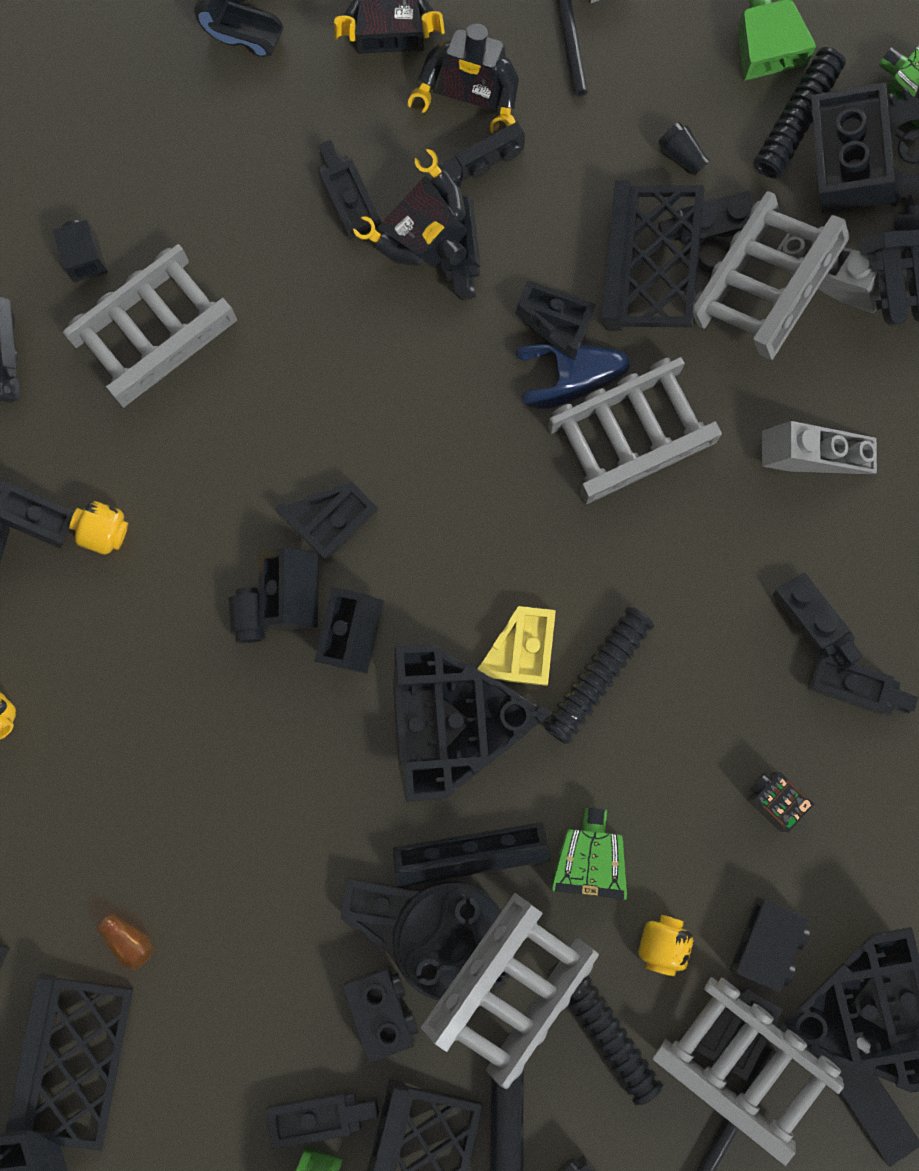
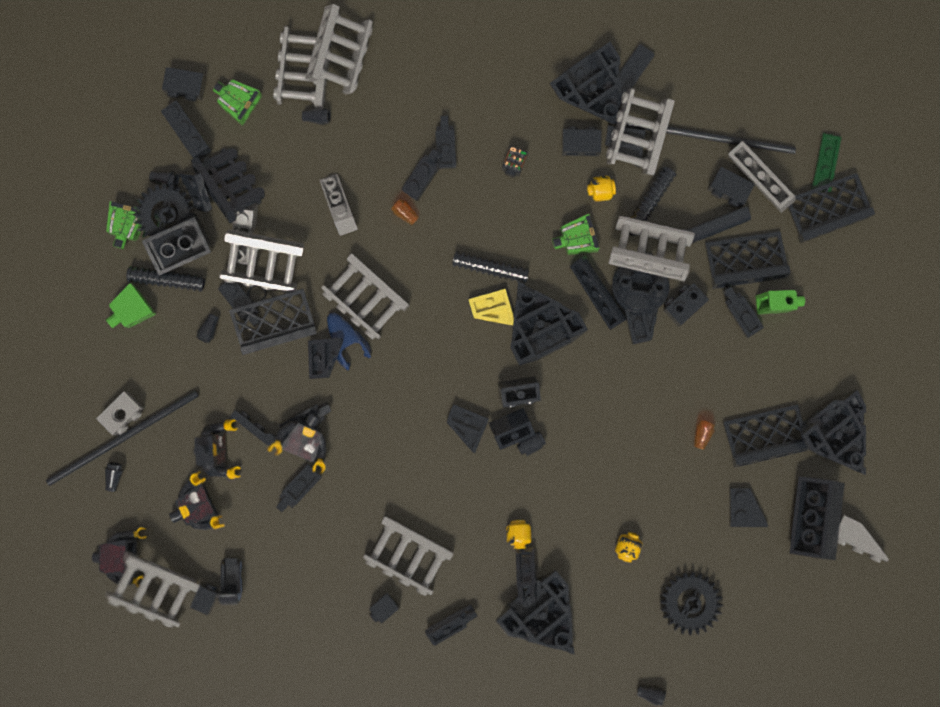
camera: 115 degrees left, 5 degrees up
none -> clear orange cone [390,198,419,226]

